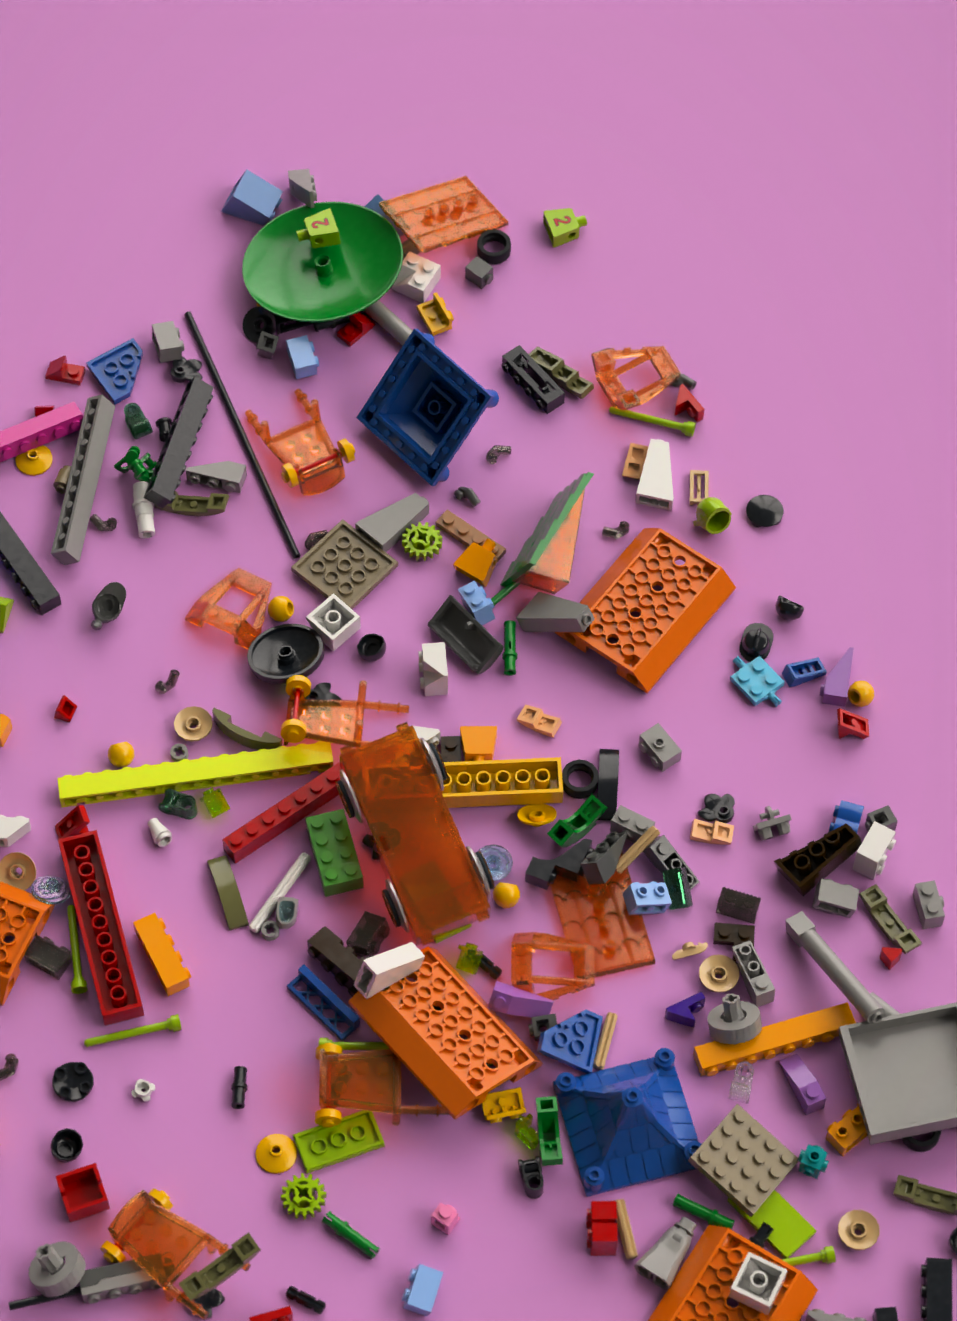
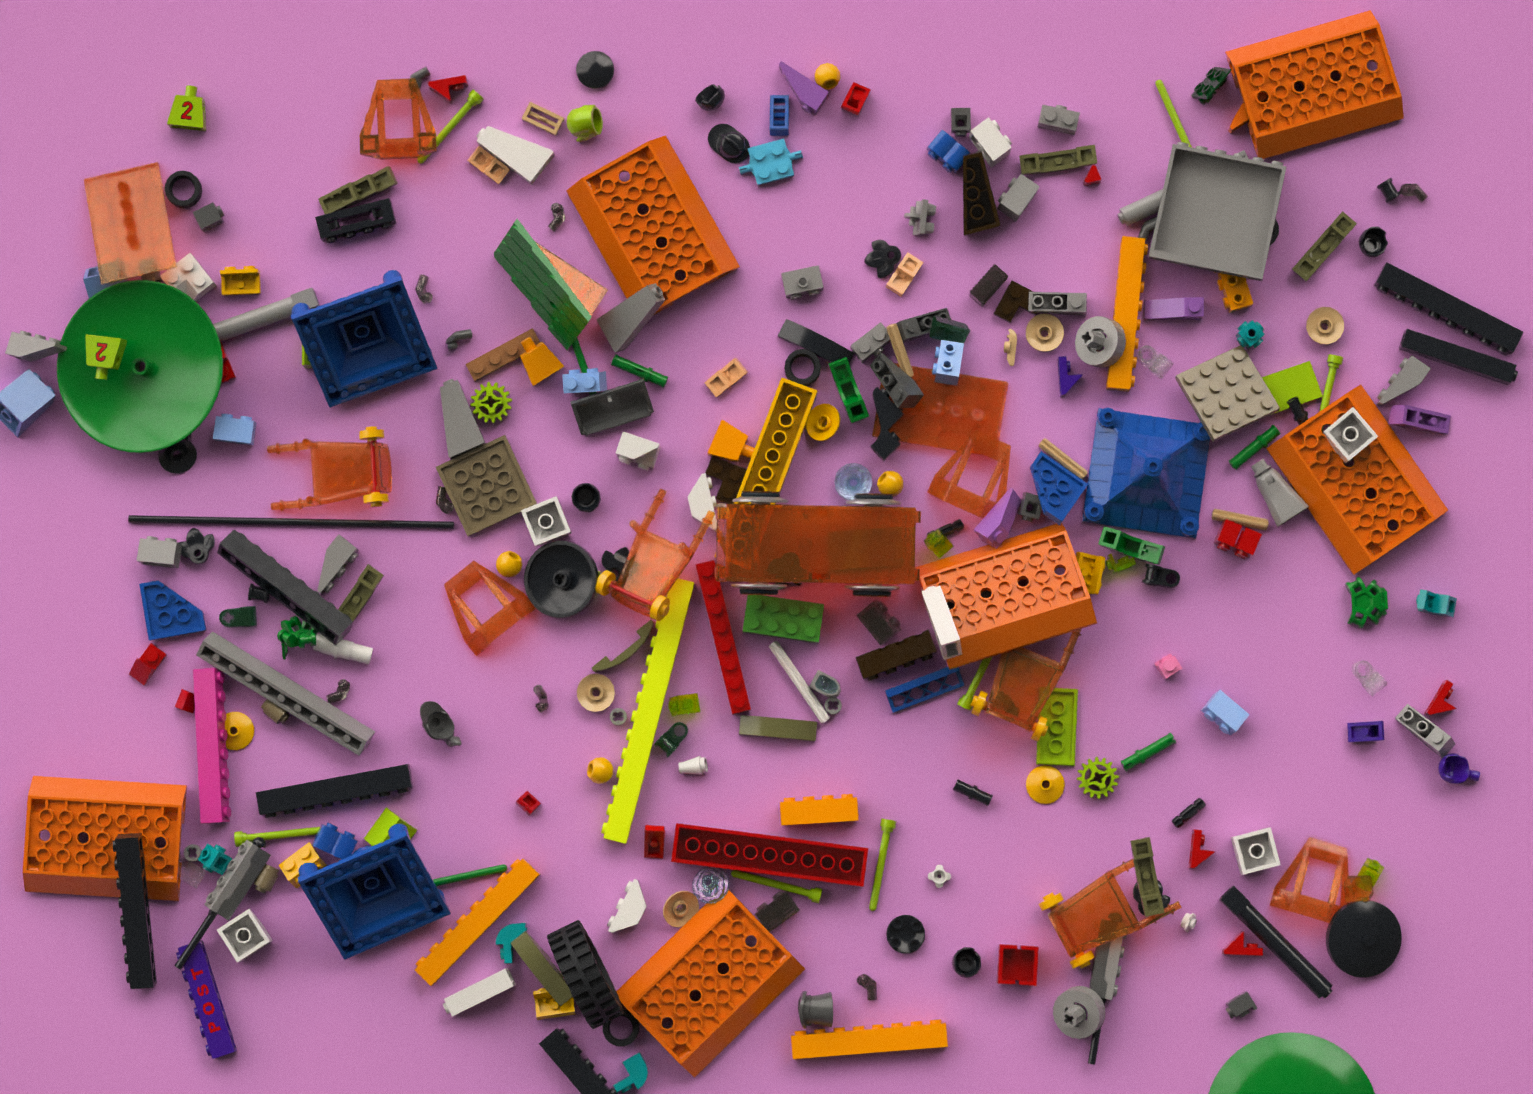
camera: 60 degrees left, 25 degrees up
dark grey brick [256,331,279,359] -> none
light grey brick [785,911,884,1024] -> none

